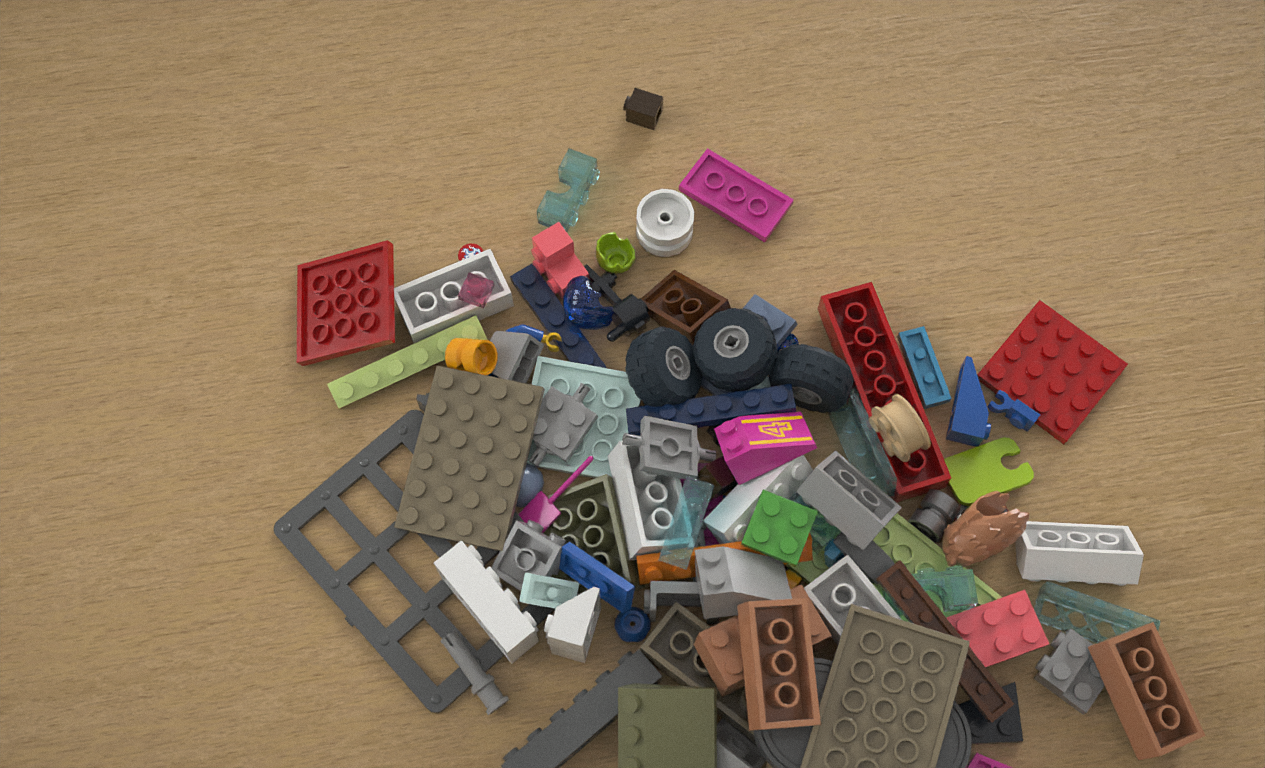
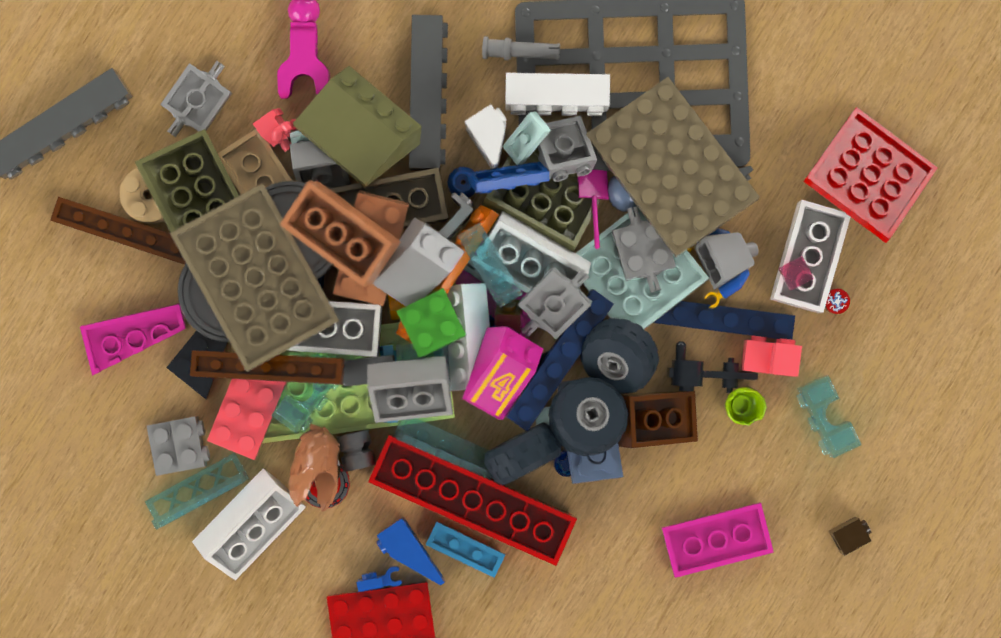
camera: 135 degrees right, 20 degrees up
yellowish green plate [327,315,488,408] -> none
light orange wheel [445,338,498,375] -> none
clear blue piece [563,276,613,330] -> none
white wheel [636,189,694,257] -> none
tan wheel [869,394,931,462] -> none
lime piece [944,437,1034,506] -> none
nougat brick [1088,622,1206,760] -> none

